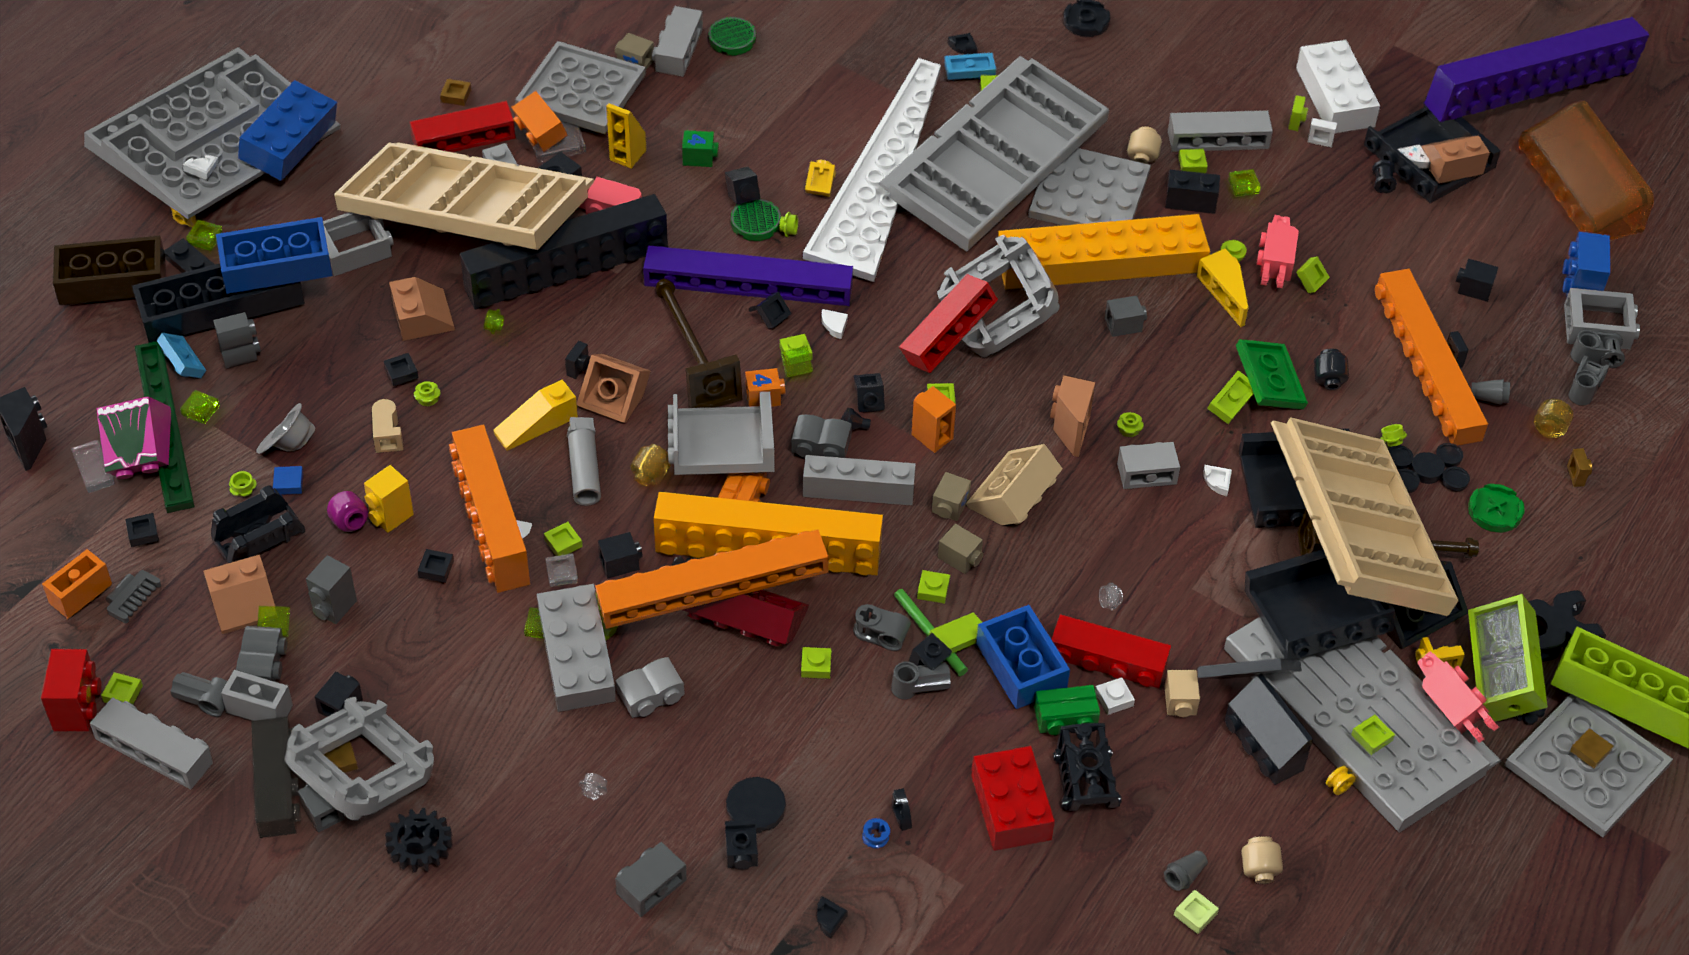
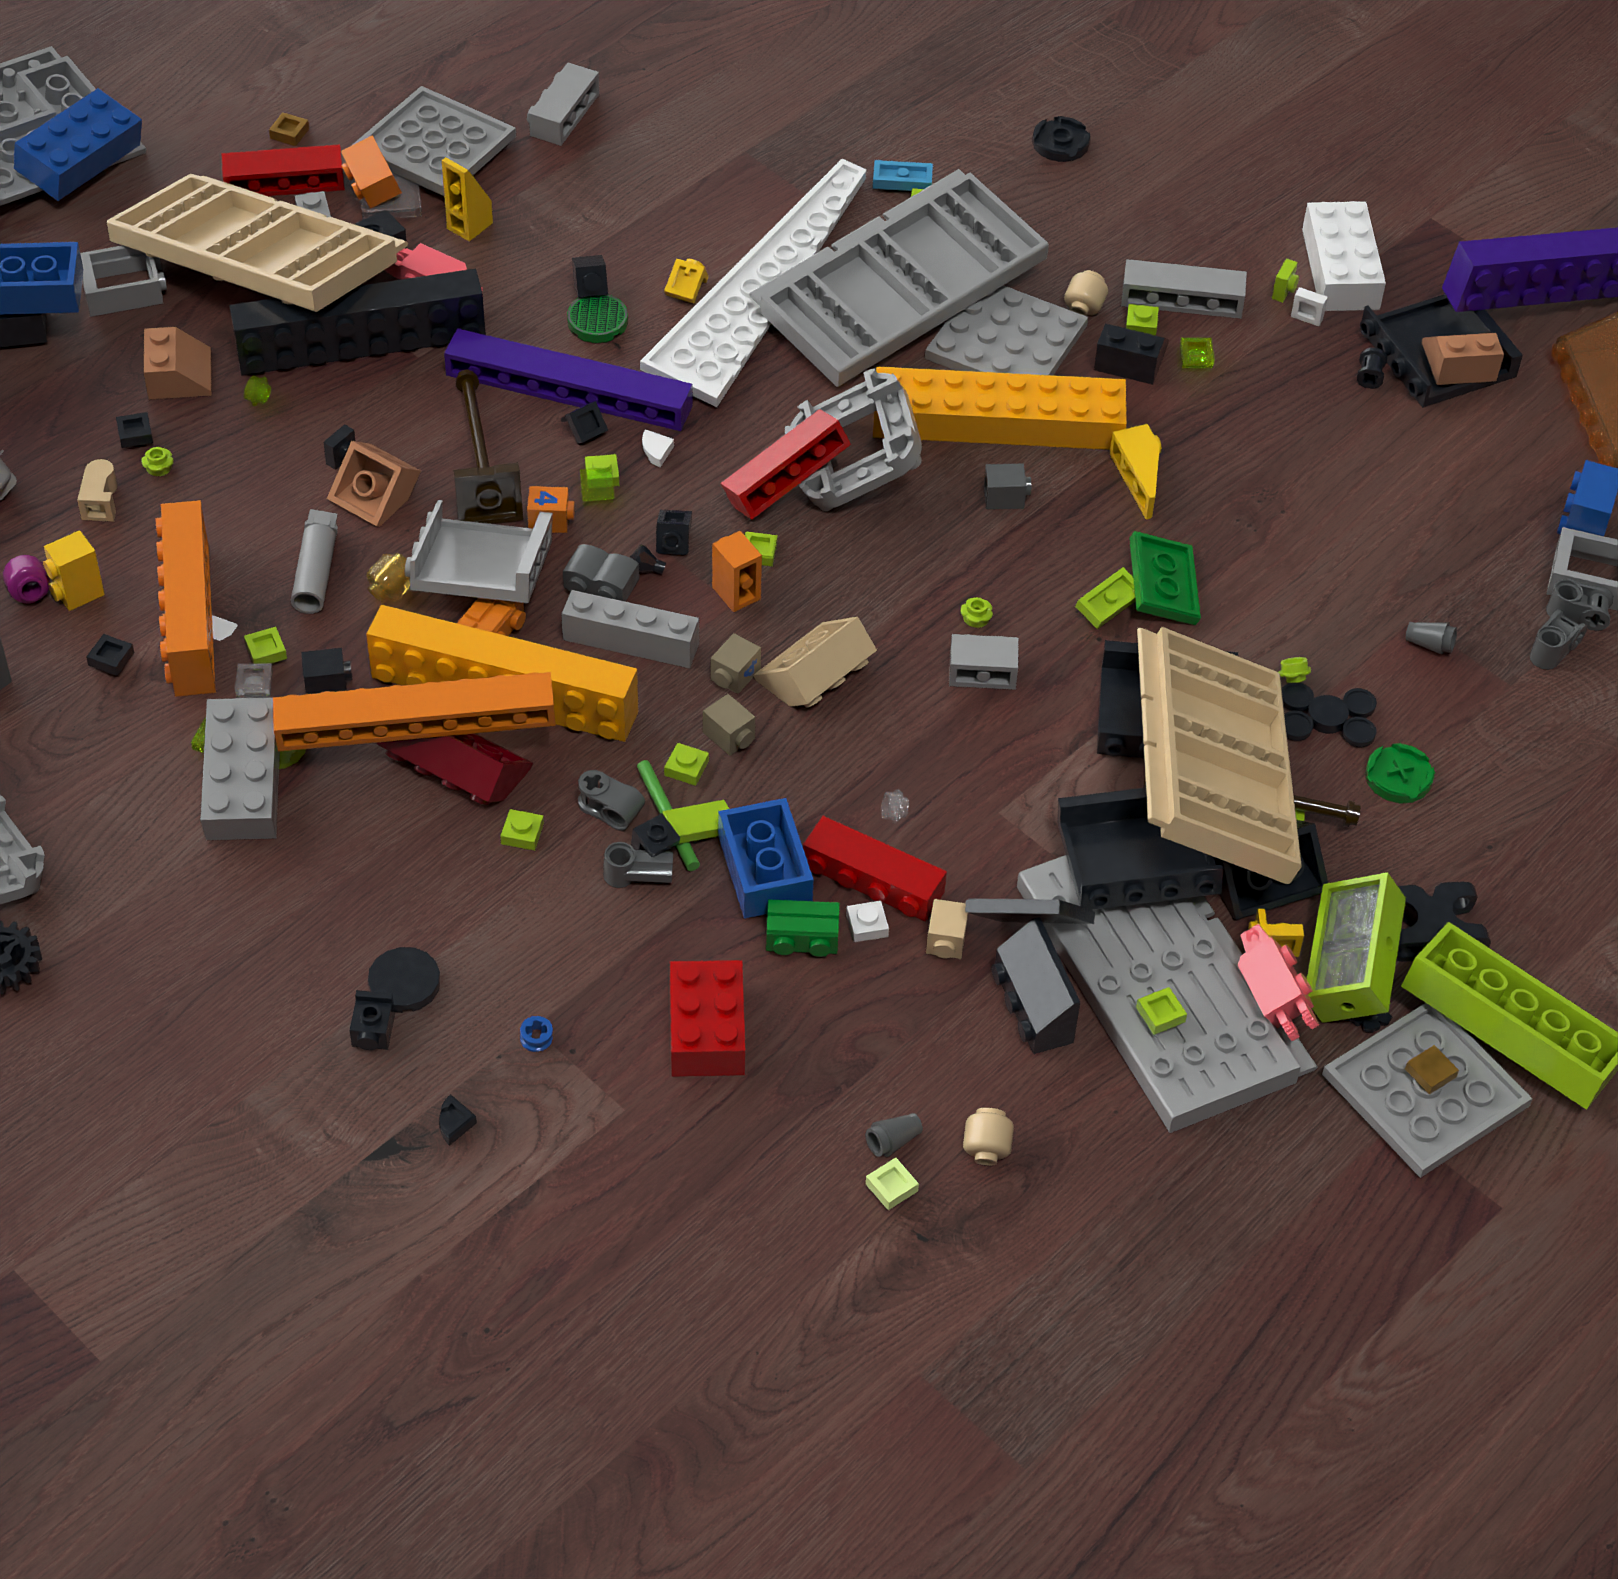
camera: 10 degrees right, 0 degrees up
yellow slope [493,379,578,451] -> none
clear plate [579,773,608,799] -> none
dark tan brick [615,33,654,70] -> none
dark grey brick [615,842,687,917] -> none
light grey brick [616,657,685,718] -> none
green brick [682,130,719,167] -> none
tile [708,17,756,56] -> none
lime plate [780,212,798,237] -> none
black tile [891,788,912,831] -> none
black tile [947,33,978,55] -> none
nougat slope [1050,376,1095,457] -> none
black piece [1053,723,1121,811] -> none
white tile [1203,465,1232,496] -> none
lime plate [1221,240,1247,262] -> none
coral hinge [1256,215,1299,288] -> none
lime plate [1296,256,1330,293] -> none
black head [1314,349,1349,390] -> none
yellow bush [1326,766,1356,795] -> none
orange brick [1375,269,1488,446] -> none
white tile [1398,145,1430,168] -> none
black tile [1447,331,1468,368] -> none
black brick [1456,259,1498,302] -> none
clear yellow head [1534,398,1574,438] -> none
pearl gold plate [1567,448,1592,487] -> none

